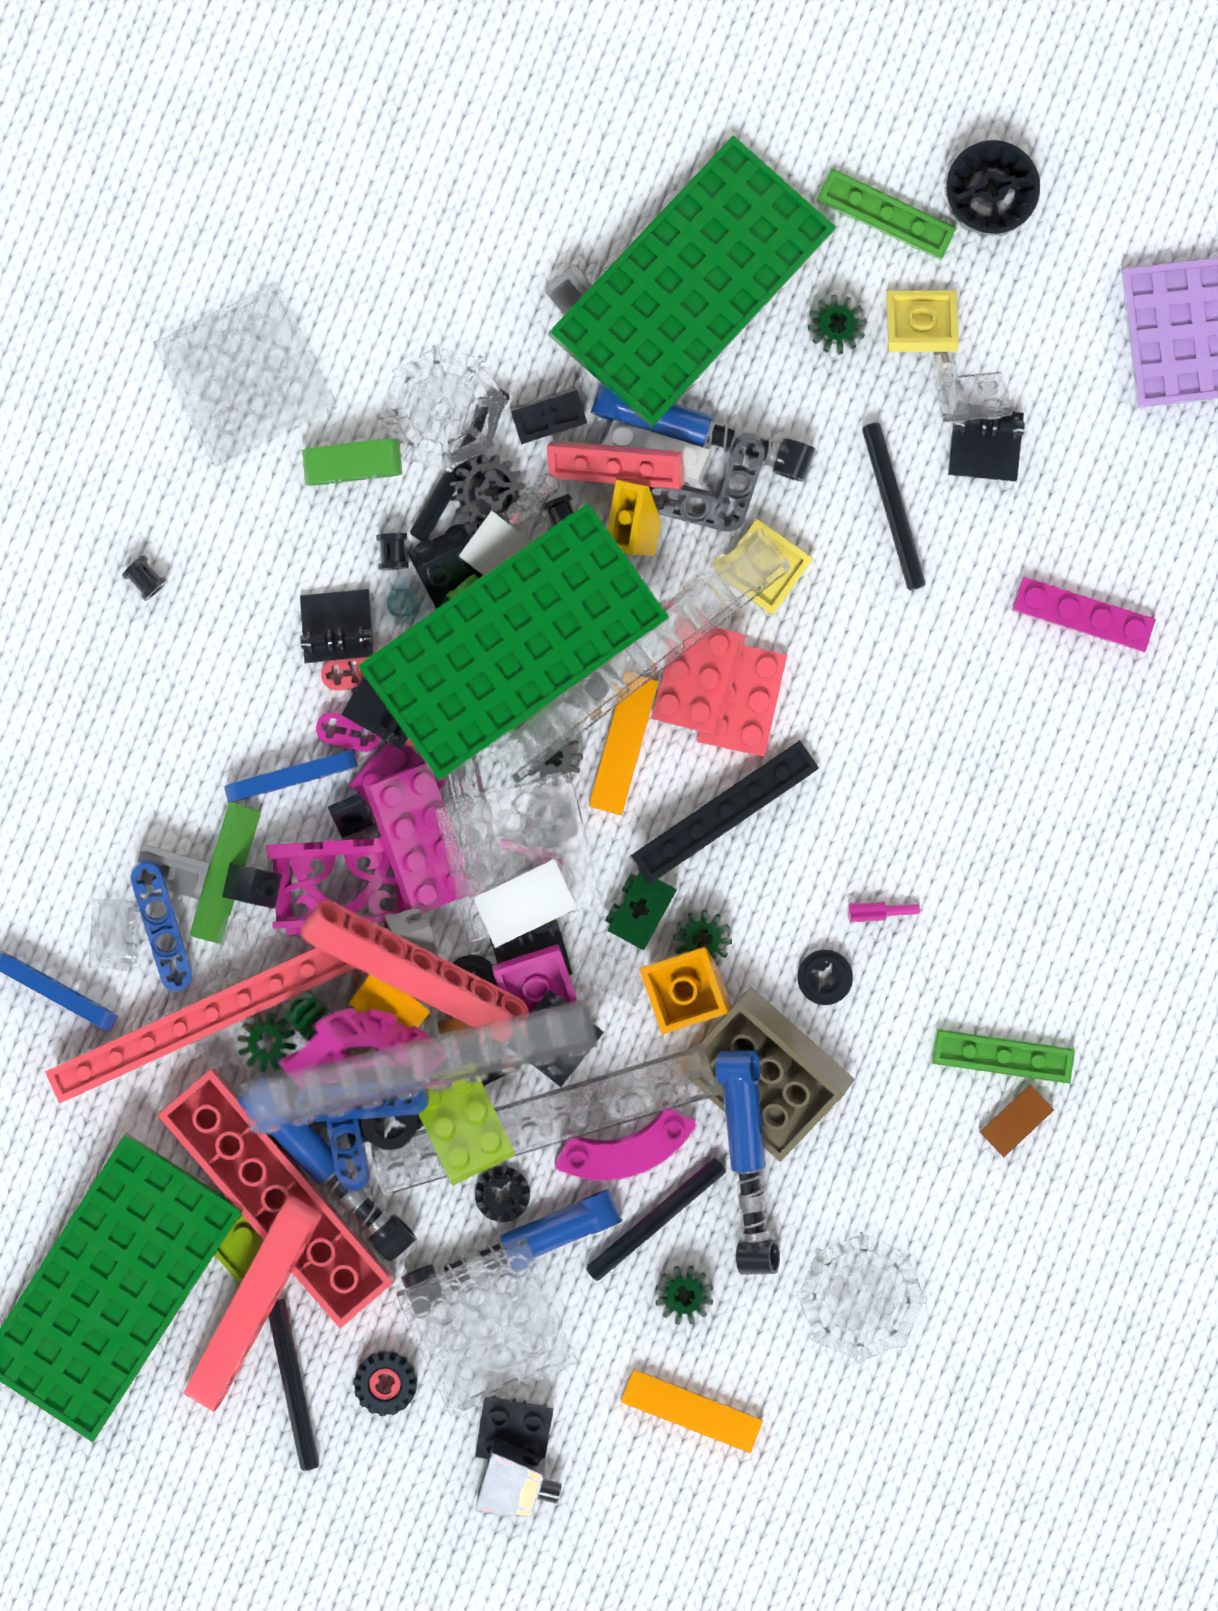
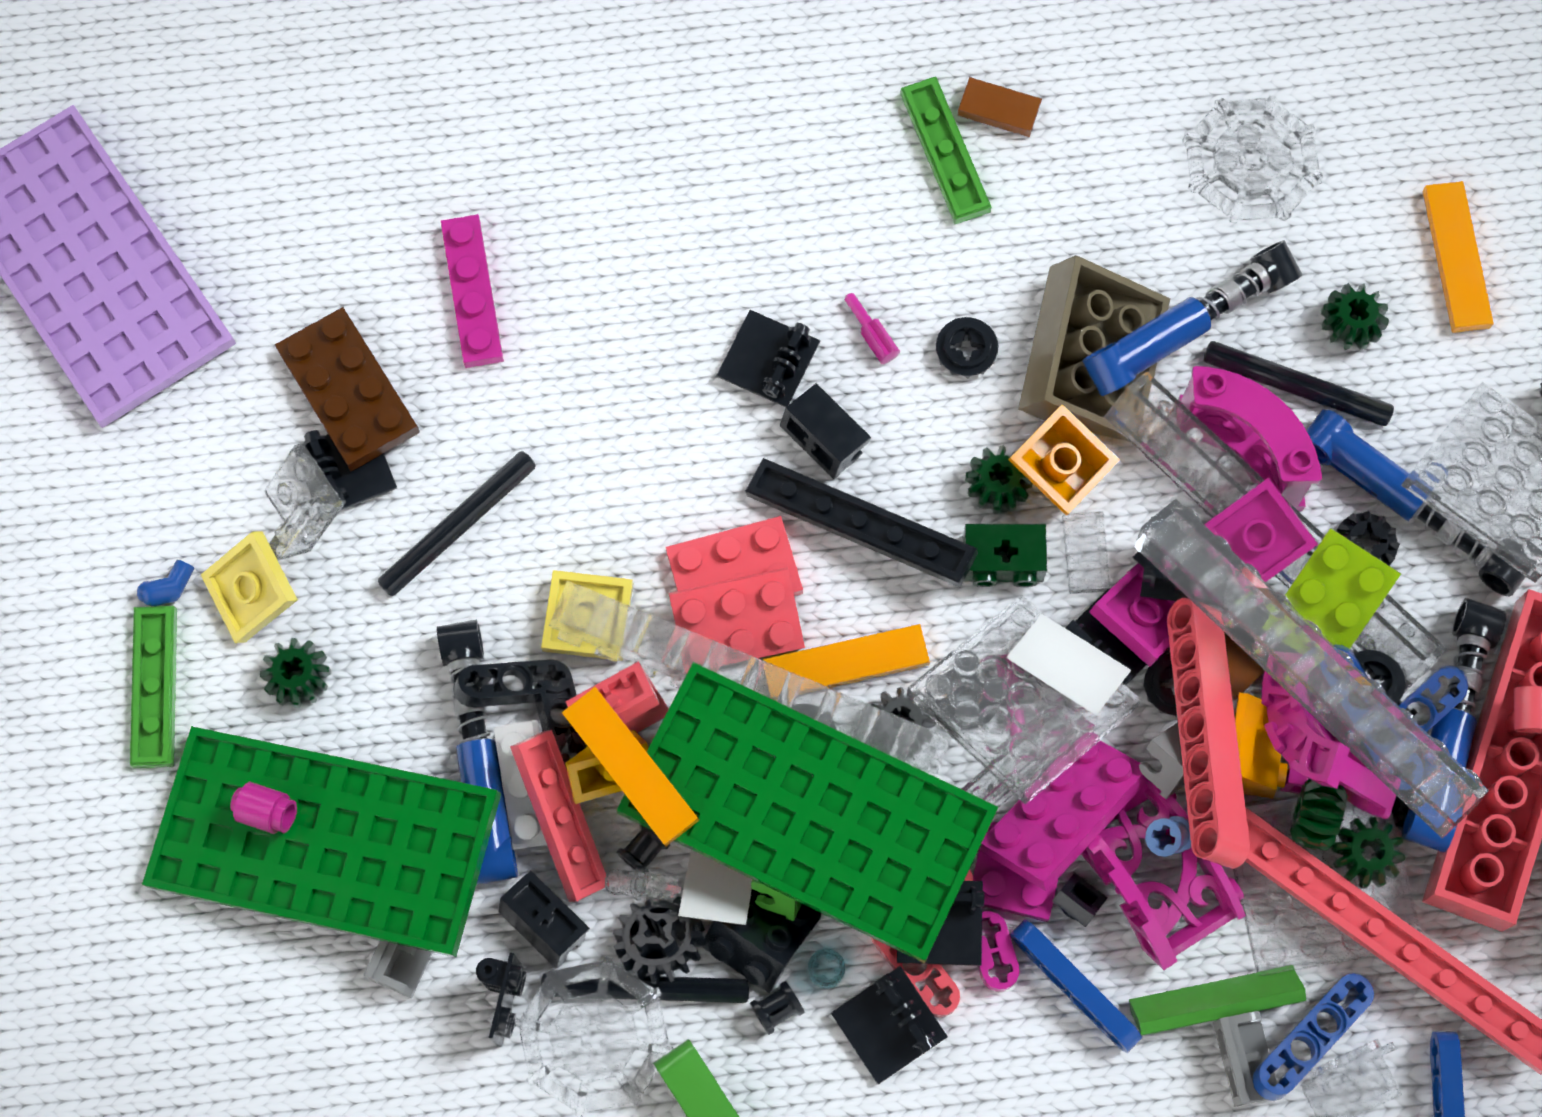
camera: 125 degrees left, 15 degrees down
black brick [222,863,282,909] -> none
black gear [944,140,1040,237] -> none
none -> blue arm [137,560,194,607]
none -> dark pink brick [230,782,297,834]
none -> reddish brown plate [275,307,420,471]
none -> black hinge [476,952,527,1047]
none -> light orange tile [562,687,699,847]
none -> coral bracket [566,661,669,733]
none -> black hinge [716,310,821,407]
none -> black hinge [780,383,871,480]
none -> medium blue bush [1145,816,1191,857]
none -> dark pink plate [1201,478,1318,593]

